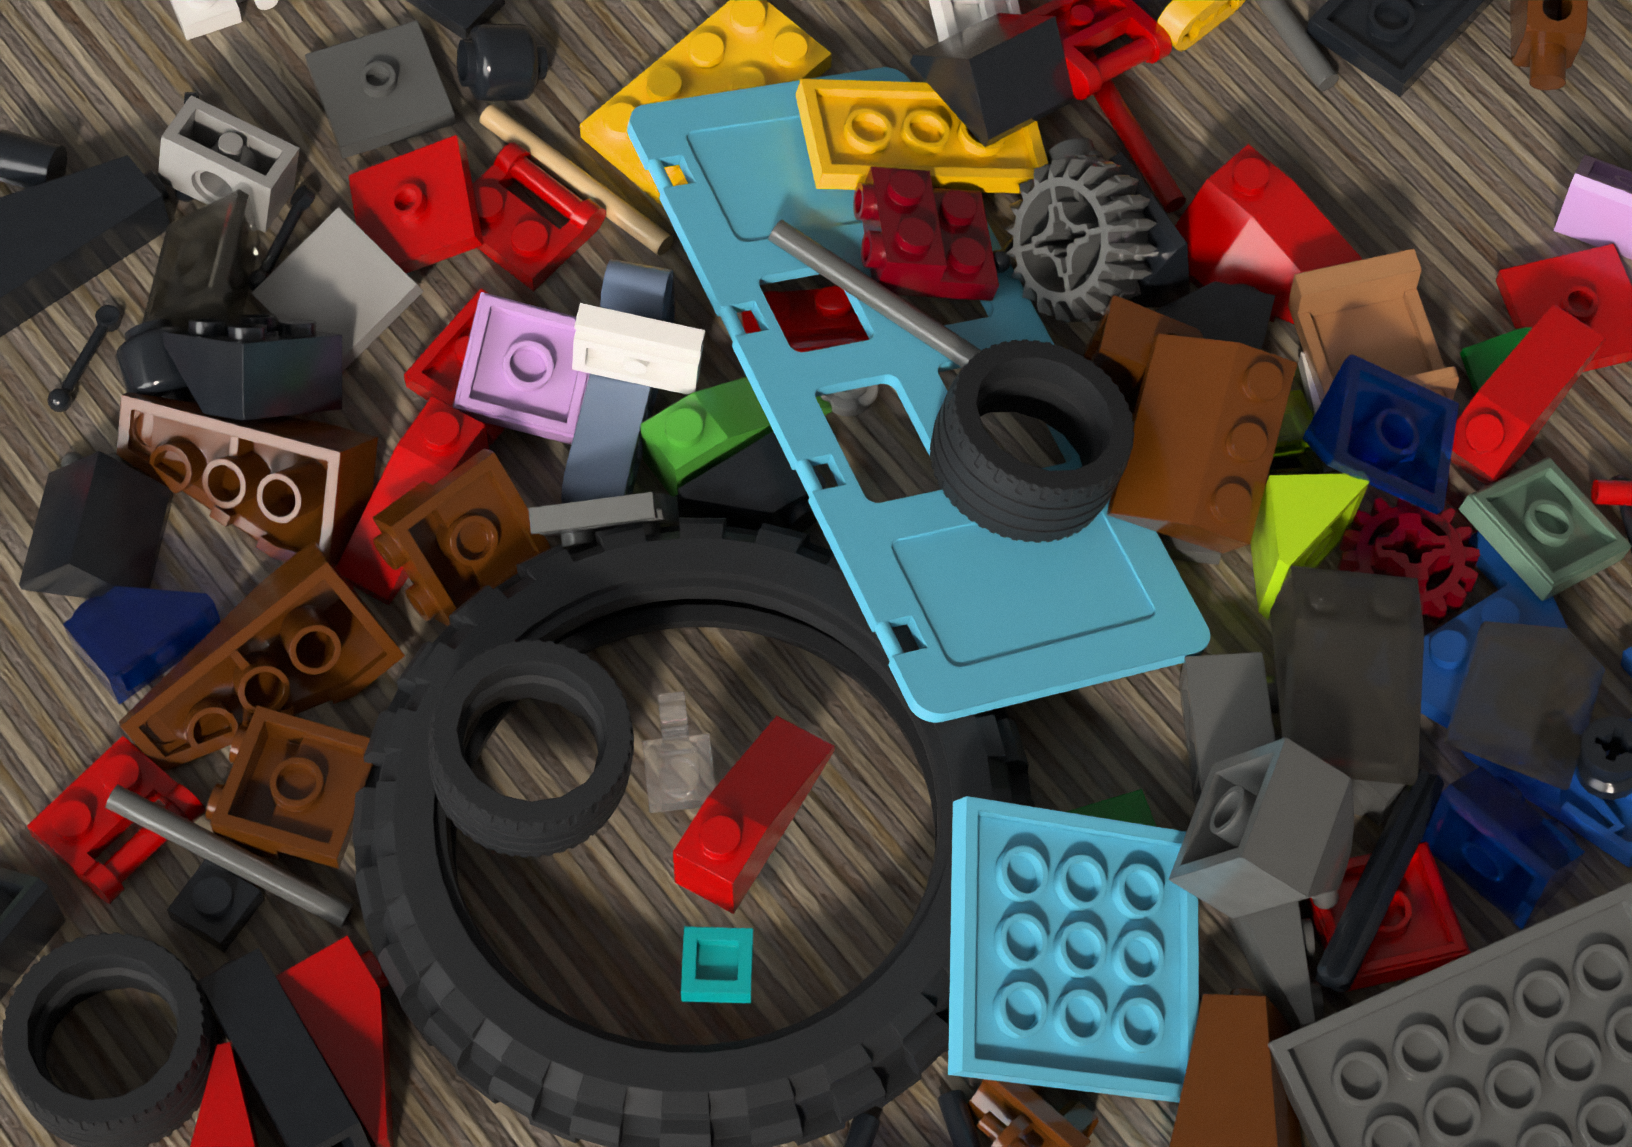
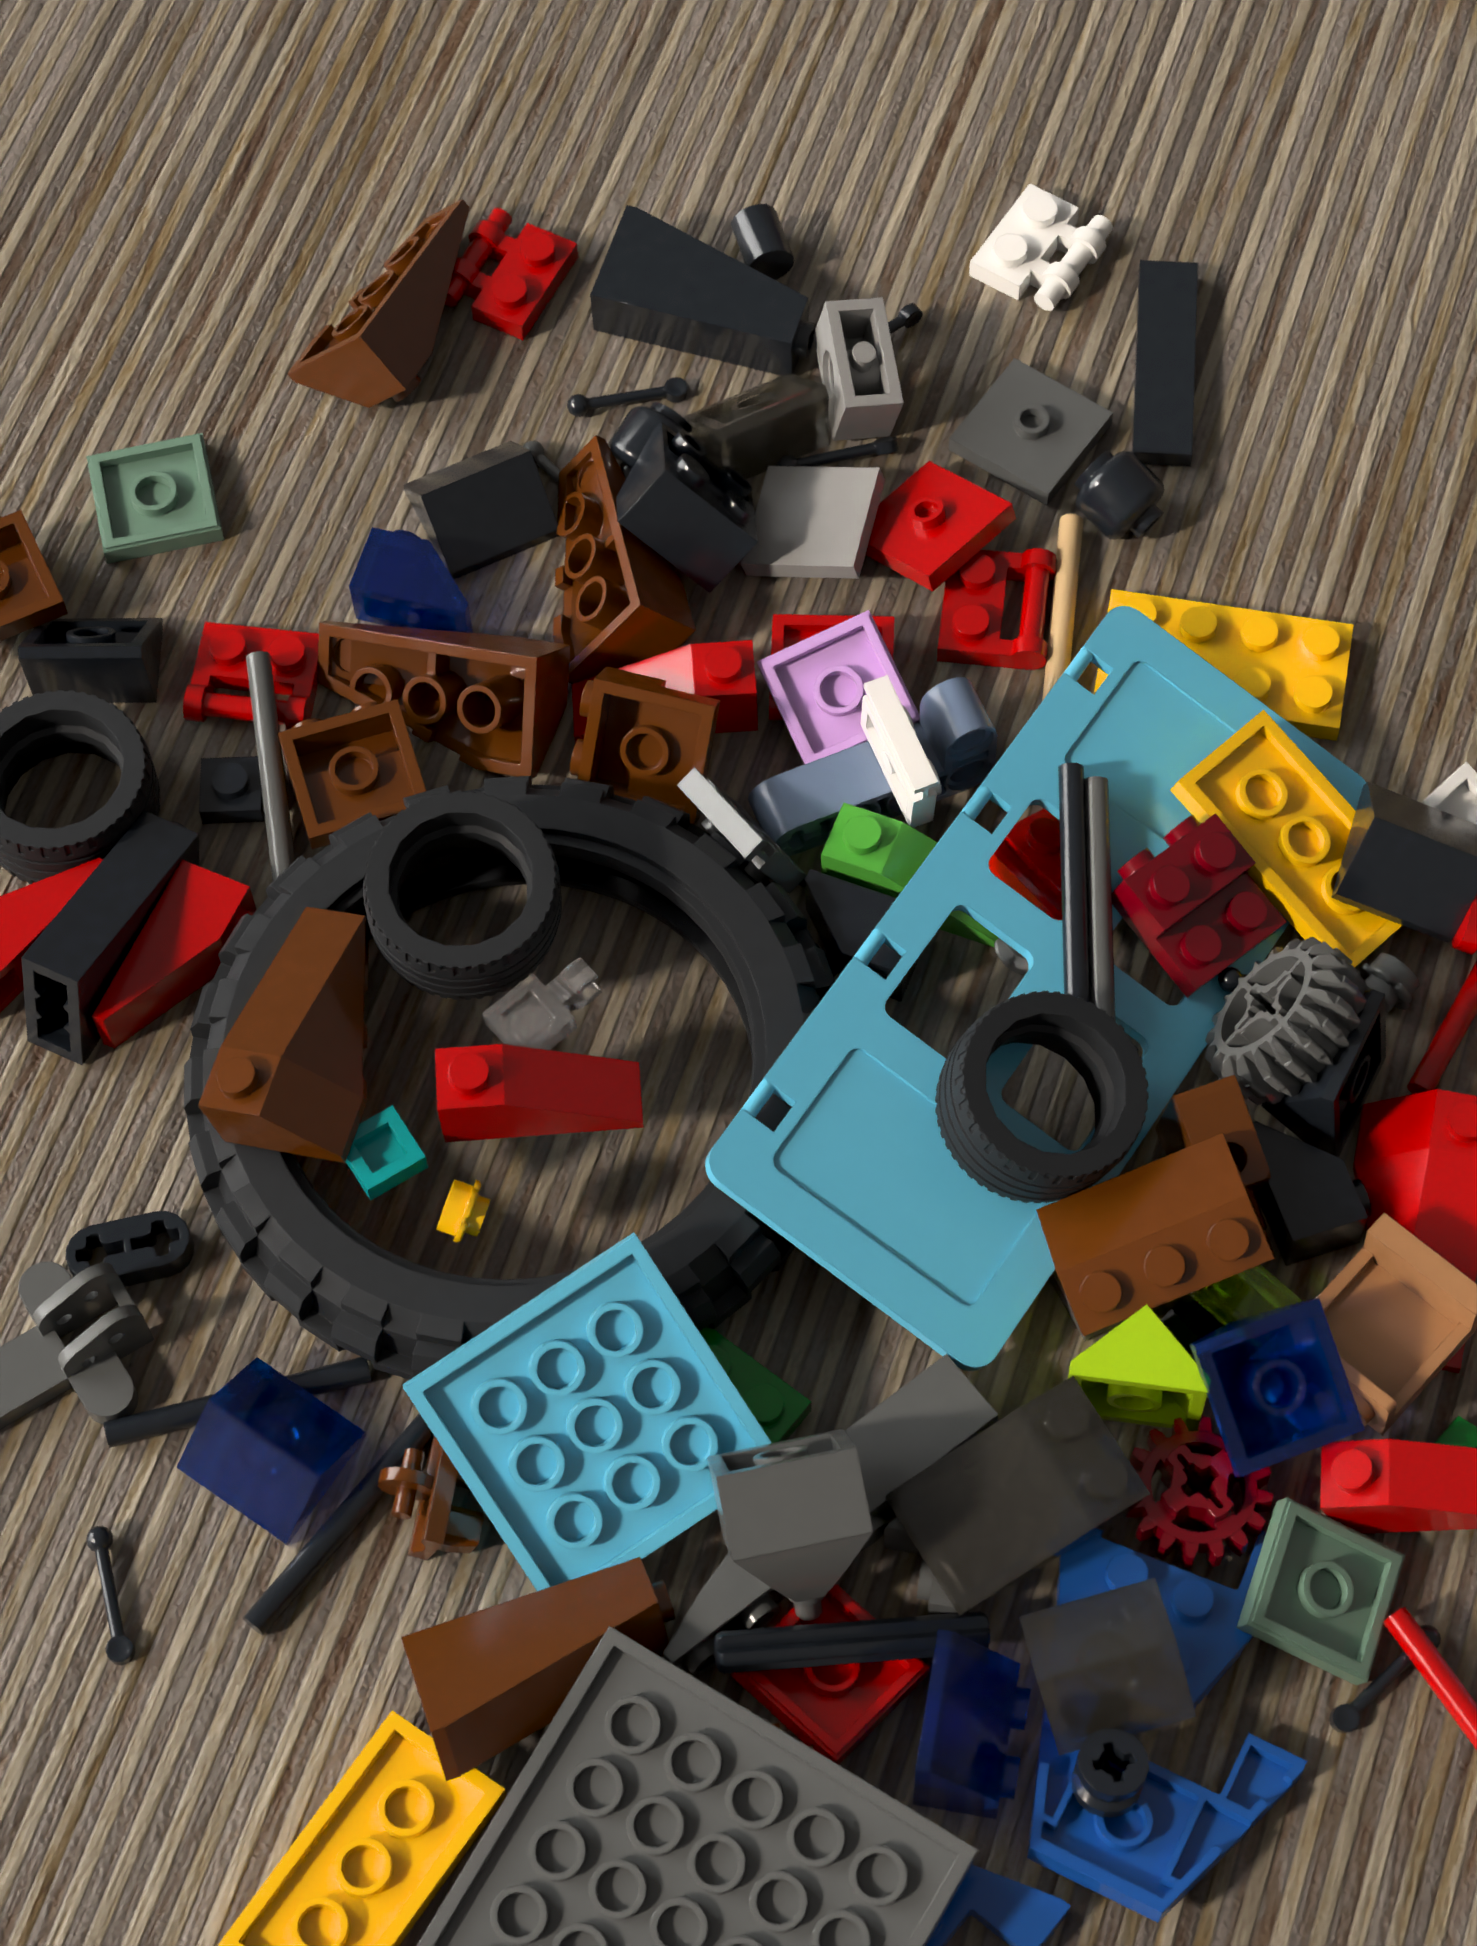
camera: 60 degrees right, 0 degrees up
none -> reddish brown wedge [198,906,369,1163]
none -> yellow plate [436,1179,490,1243]
none -> black bar [1058,763,1090,1003]

